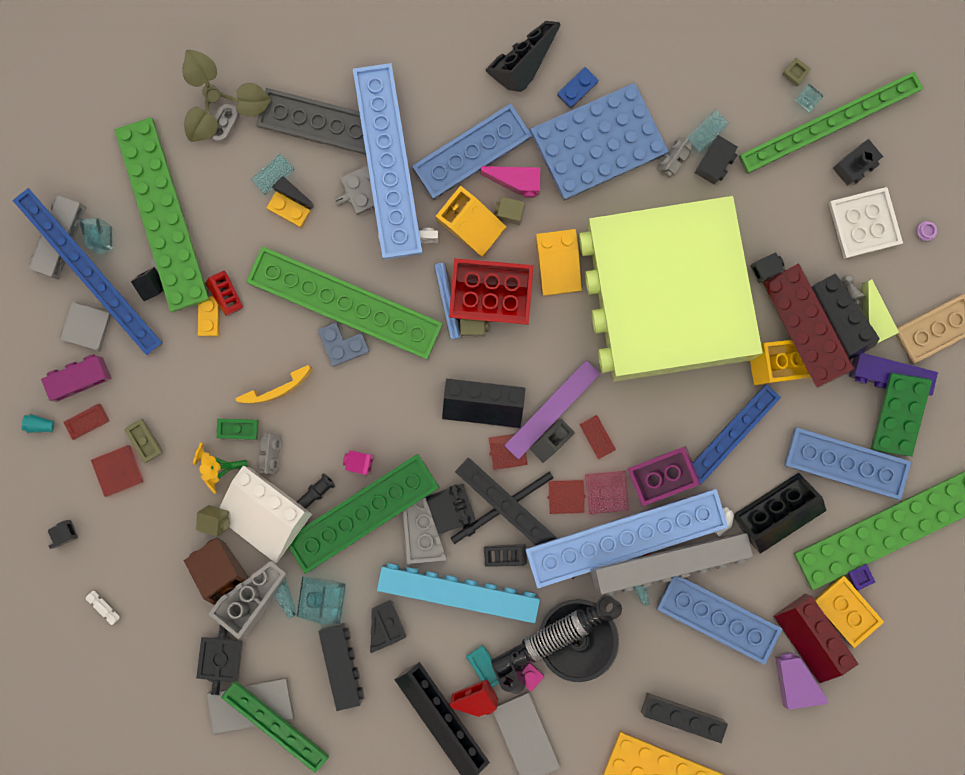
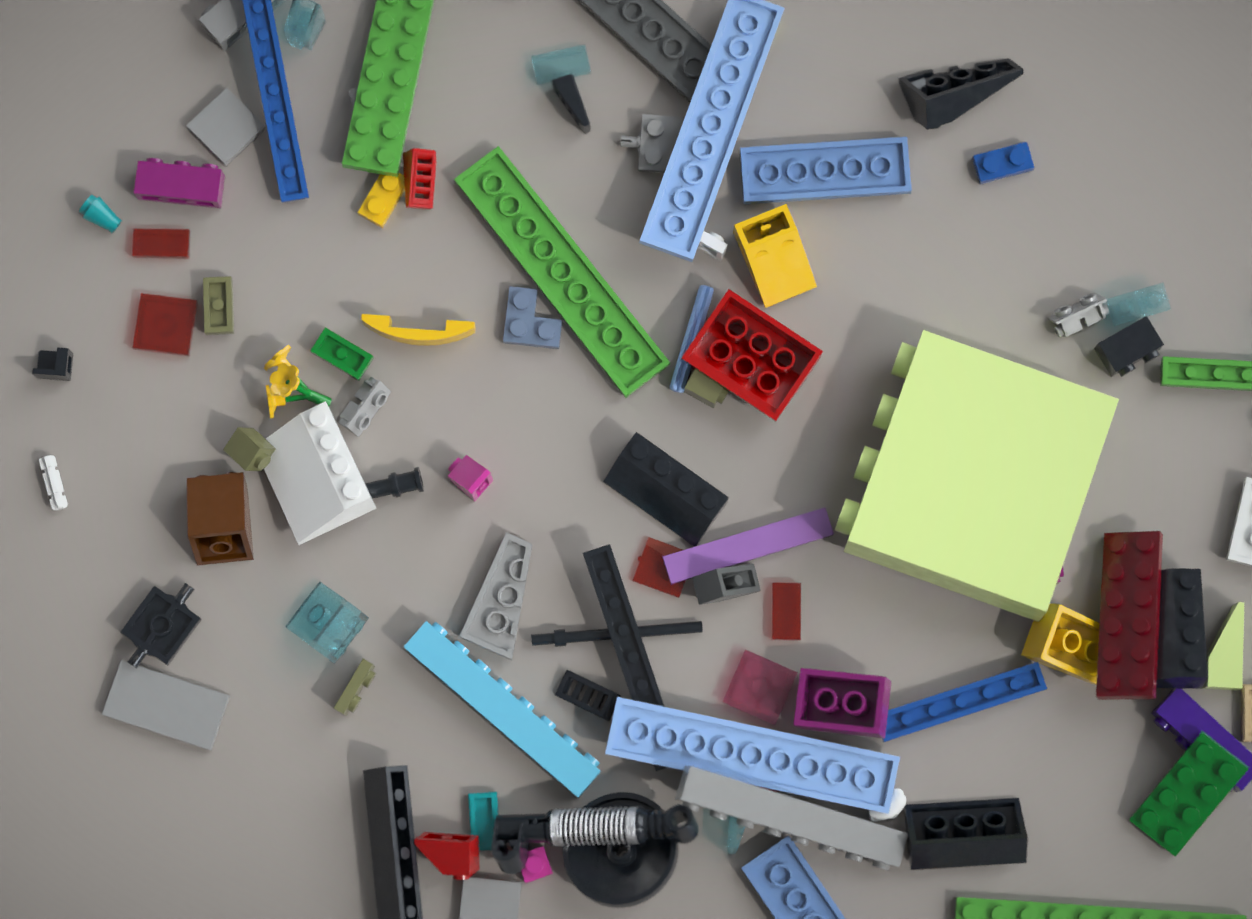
camera: 30 degrees right, 5 degrees down
black panel [131,267,164,301] -> none
light grey wedge [208,561,287,639] -> none
green plate [221,680,329,773] -> none
yellow plate [266,192,311,228] -> none
clear light blue slope [274,578,297,618] -> none
green plate [289,454,440,574] -> none
black brick [318,623,364,711] -> none
black wing [370,600,407,653] -> none
black hinge [426,484,476,534] -> none
dark pink slope [481,166,540,198] -> none
olive brick [494,197,525,225] -> none
medium blue plate [530,83,669,201] -> none
yellow slope [535,229,582,296] -> none
clear red piece [547,480,586,514] -> none
black brick [750,252,785,283] -> none
medium blue plate [784,427,911,500] -> none
light grey piece [843,275,865,305] -> none
none -> olive plate [334,659,376,716]

